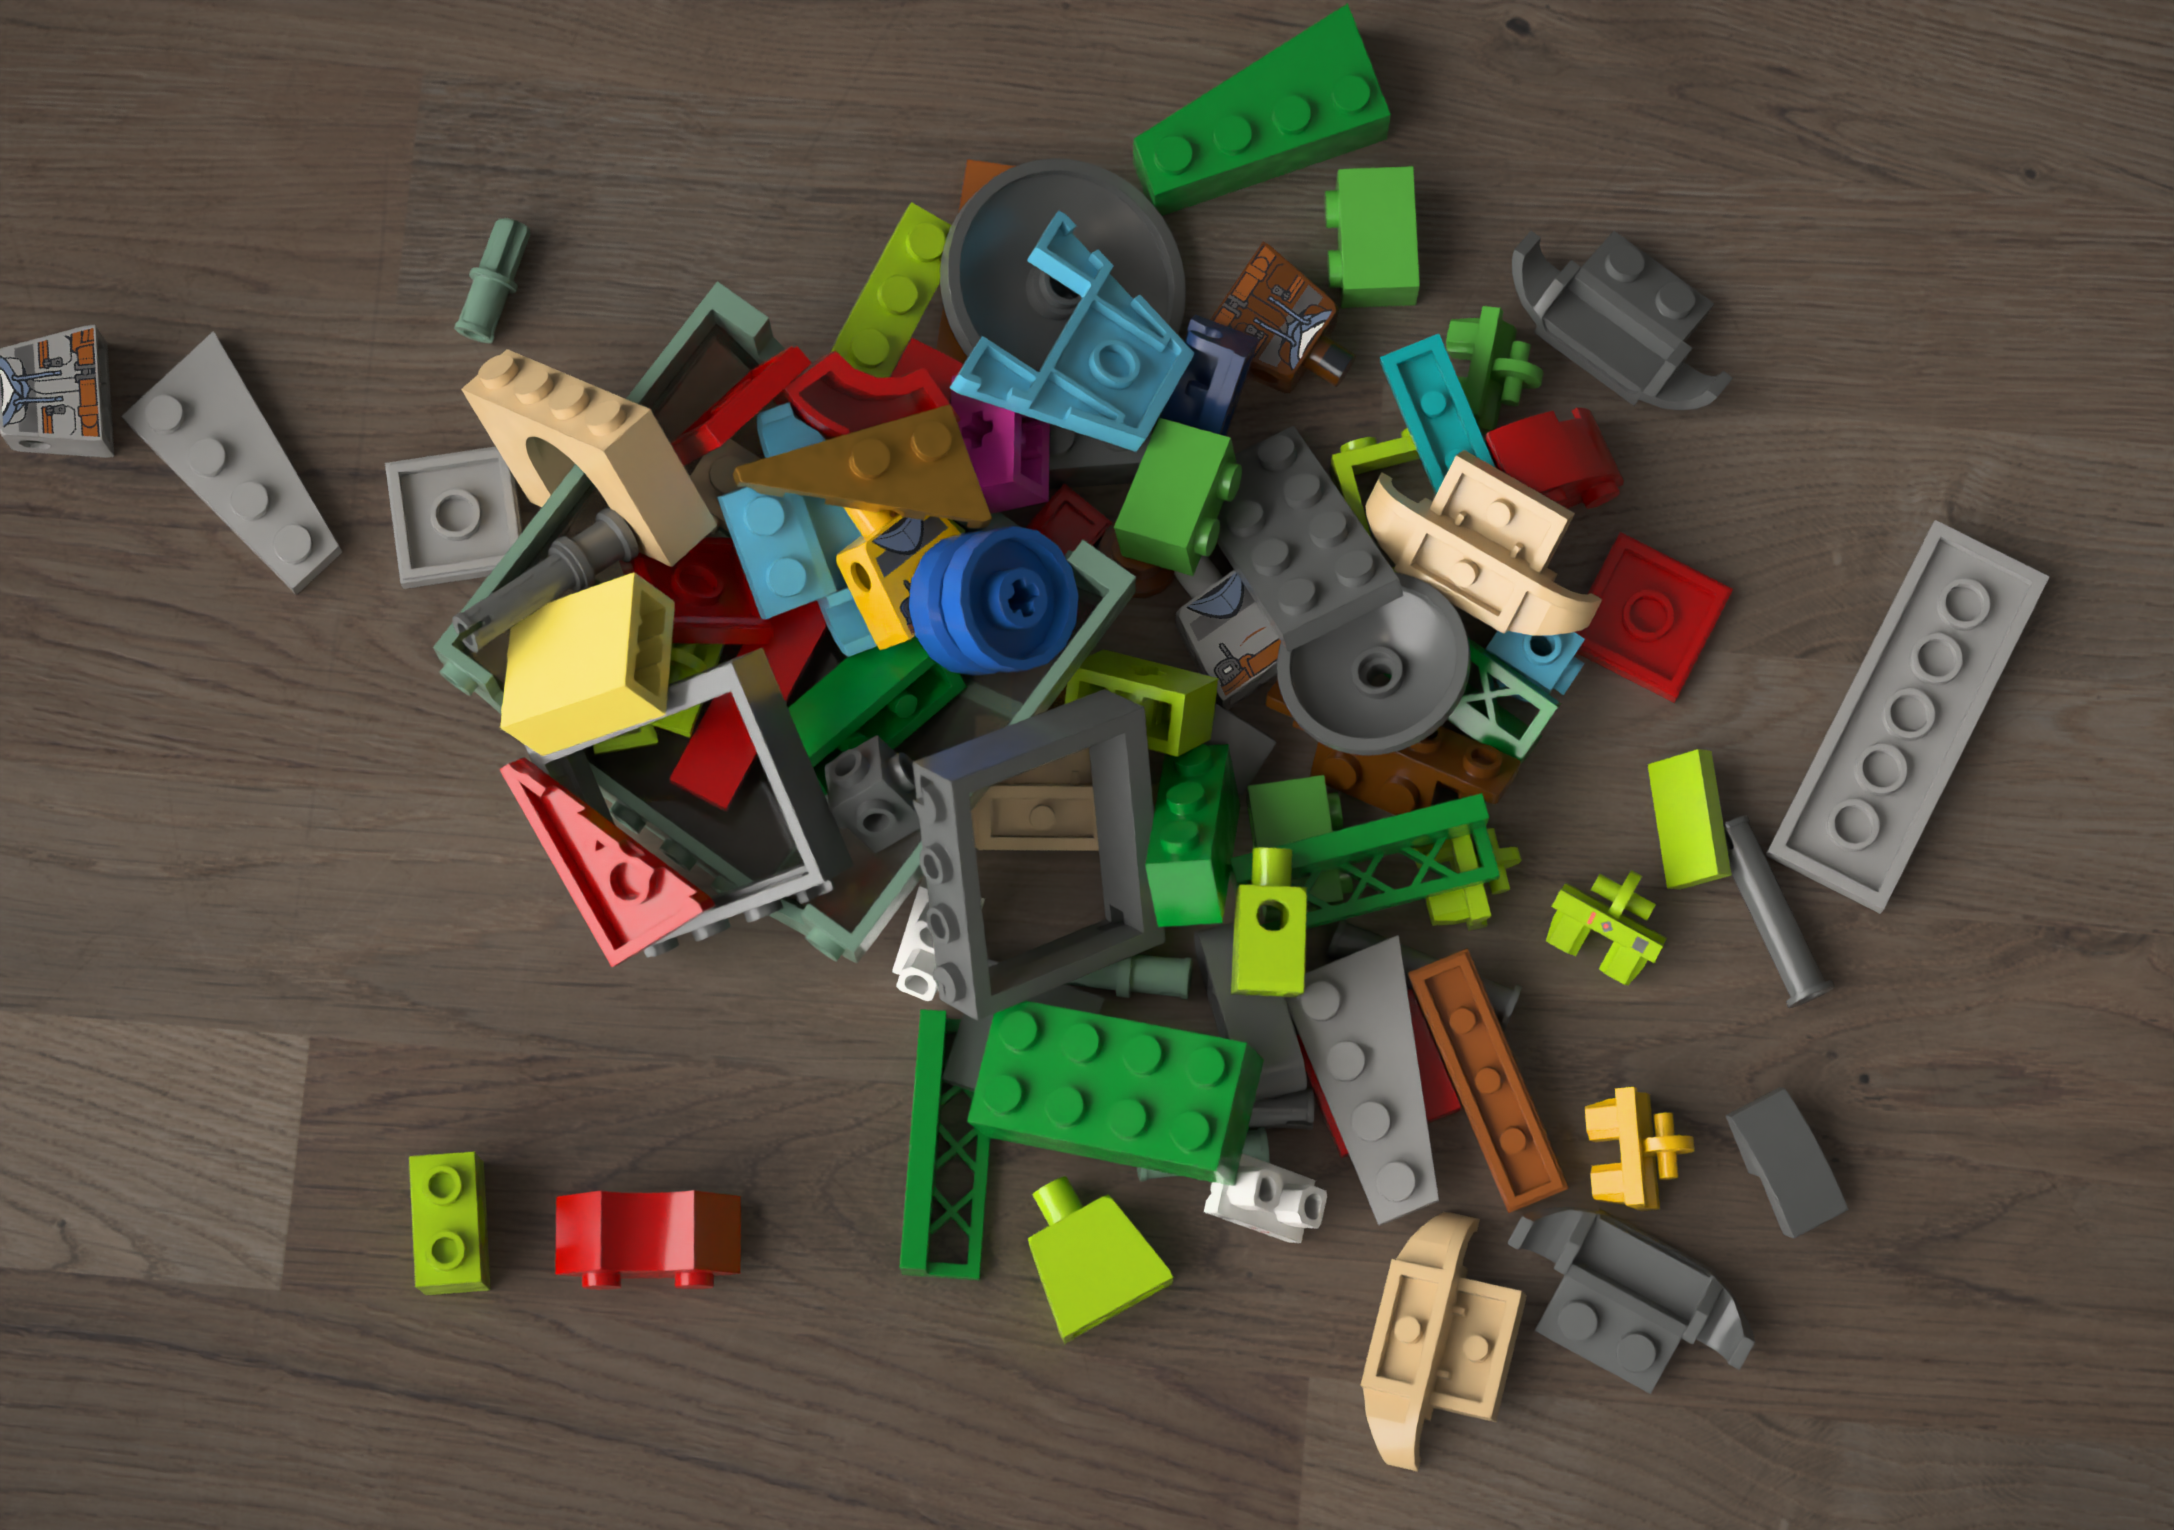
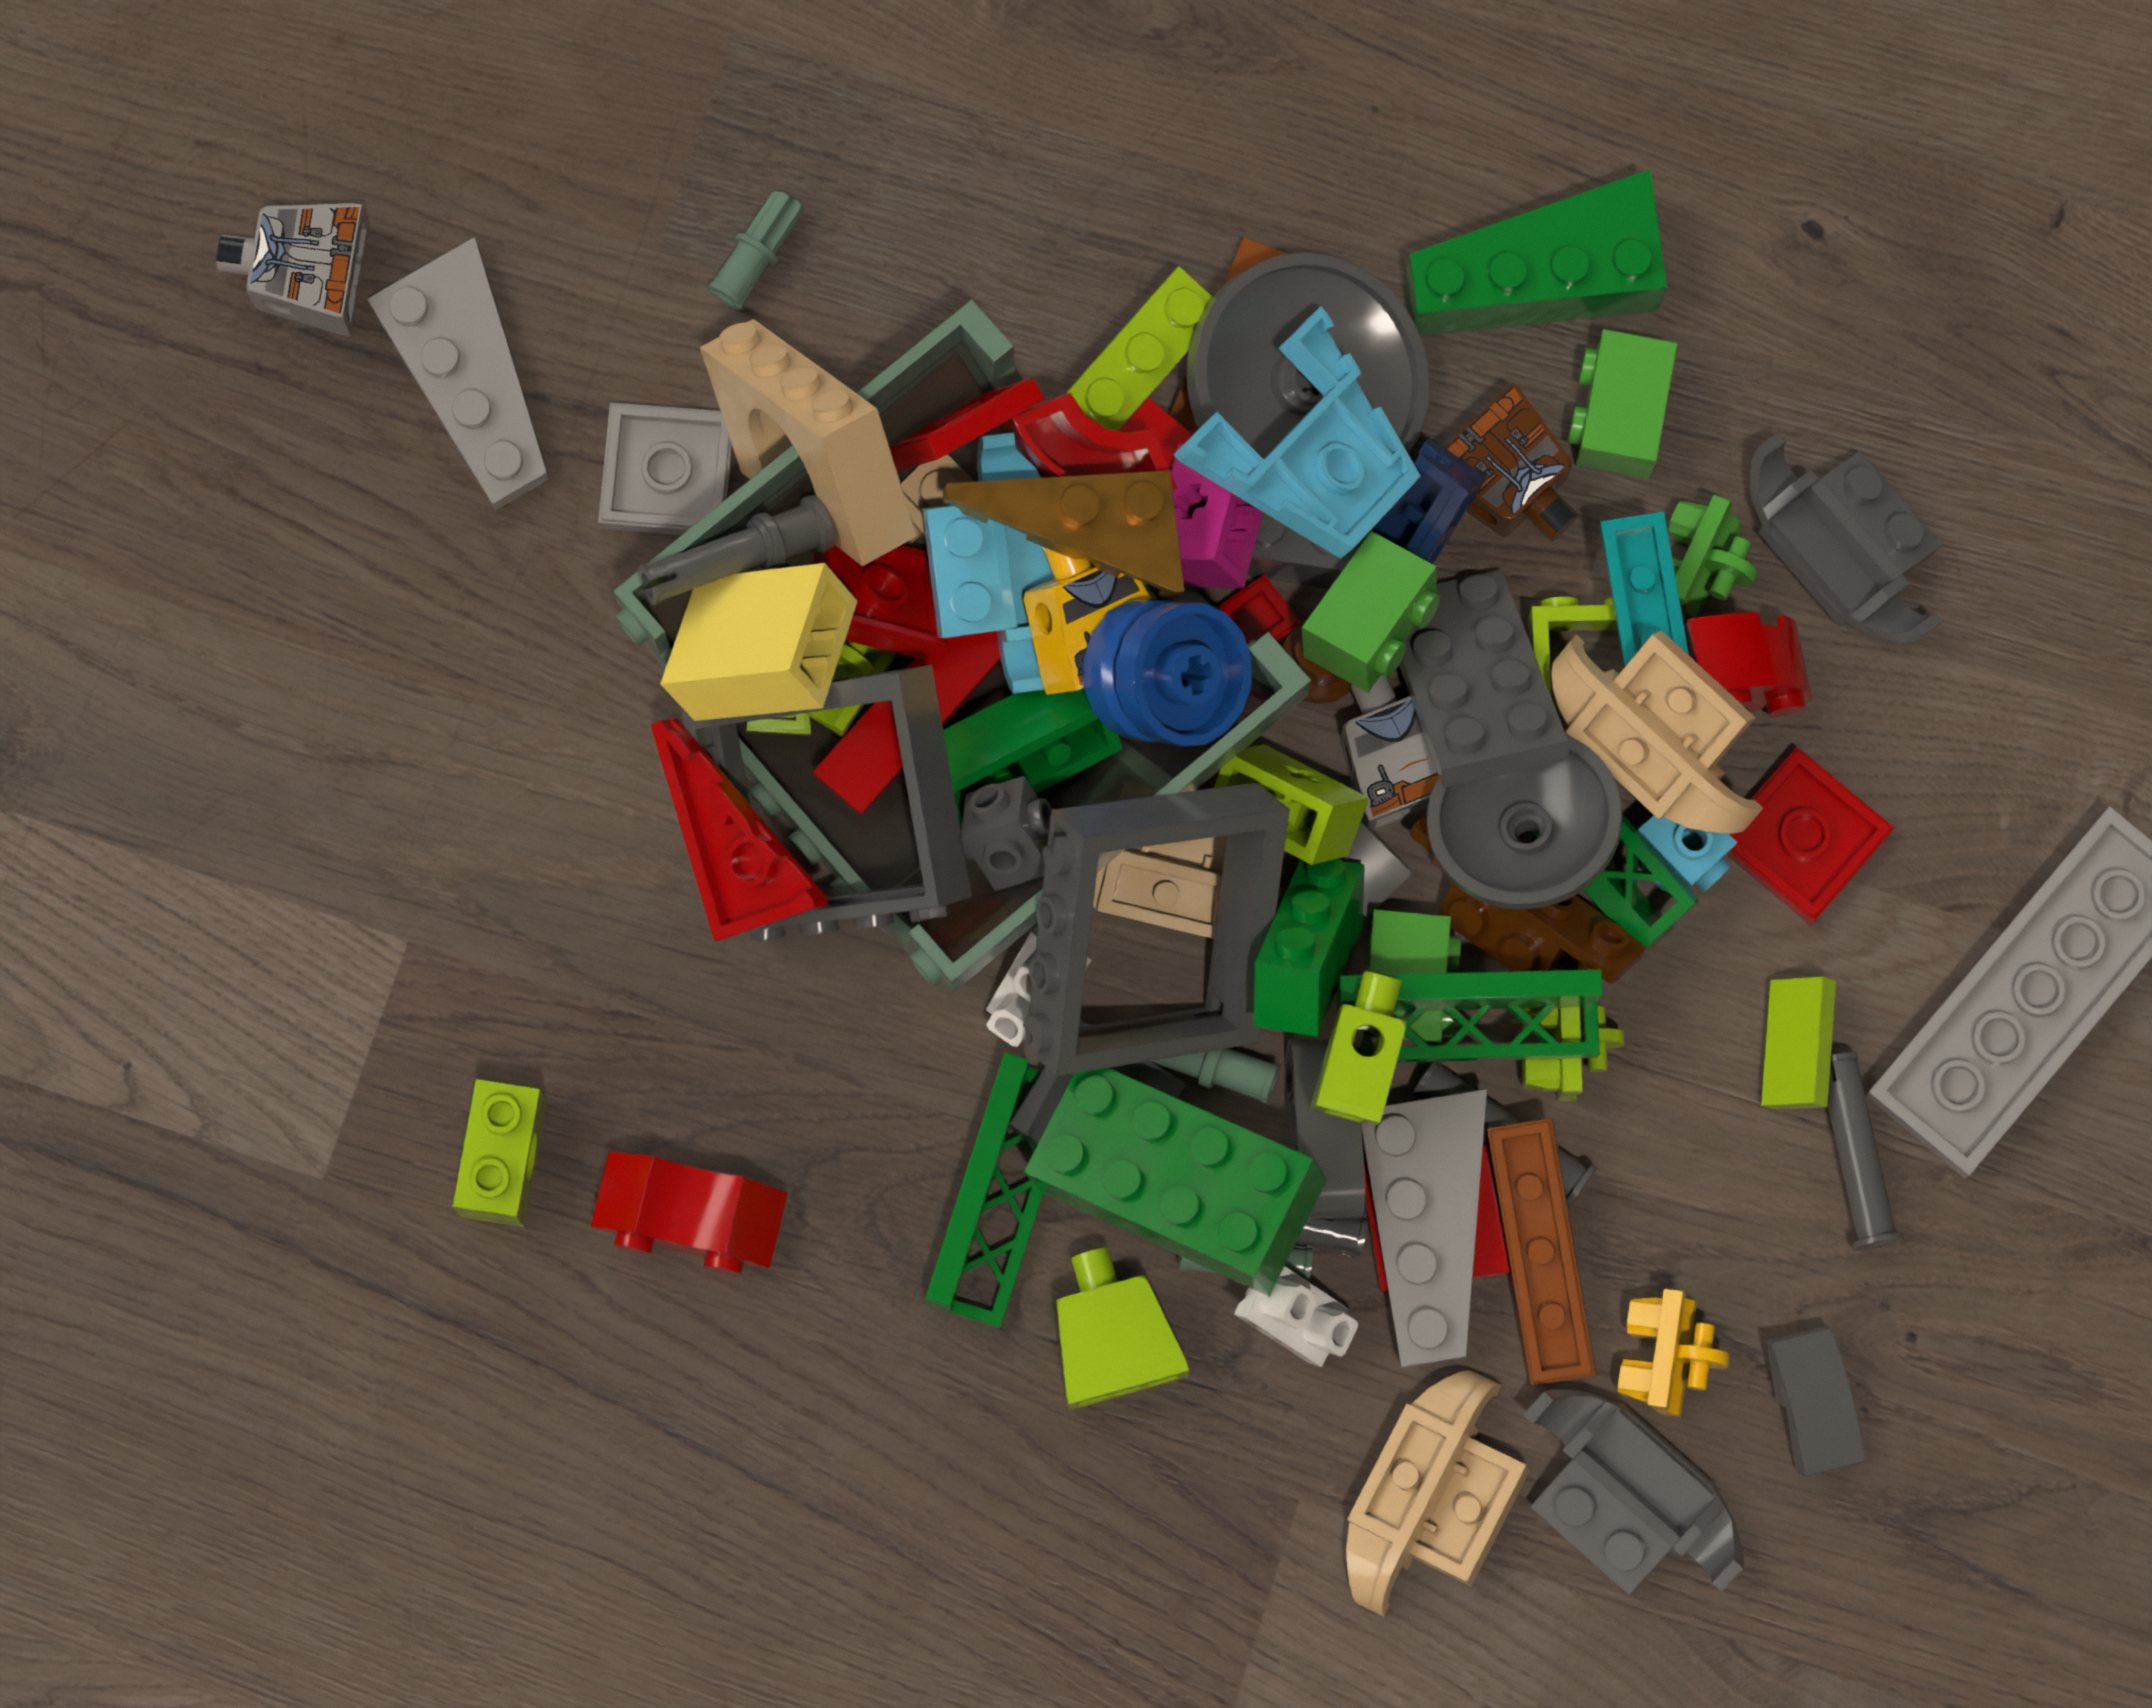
camera: 10 degrees right, 0 degrees up
lime hips [1546,870,1667,986] -> none

